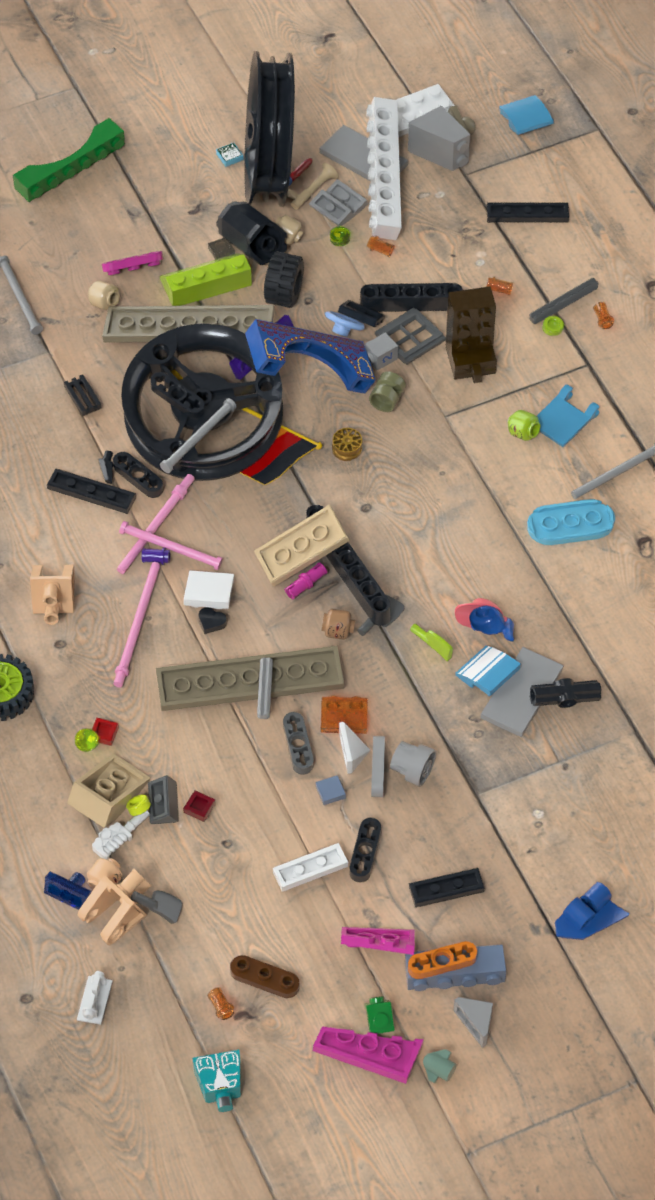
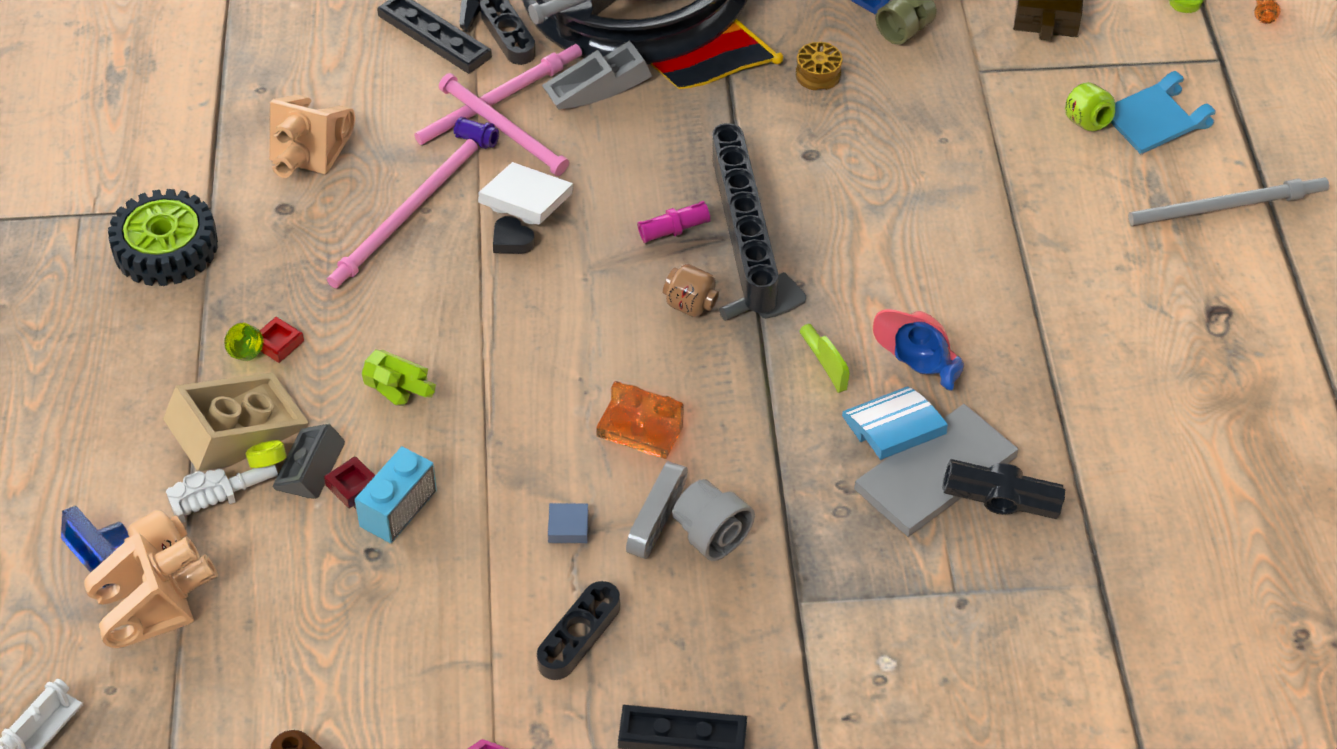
camera: 20 degrees right, 5 degrees down
dark grey piece [131,890,182,924] -> none
dark tan plate [156,646,344,711] -> none
tan tile [254,505,350,587] -> none
light grey axle [257,658,273,719] -> none
white plate [273,843,348,892] -> none
dark grey beam [283,712,313,775] -> none
white slope [339,722,370,774] -> none
medium azure tile [527,499,615,545] -> none
none -> medium azure brick [355,446,437,544]
none -> lime rock [361,349,436,406]
none -> light grey slope [542,40,652,109]

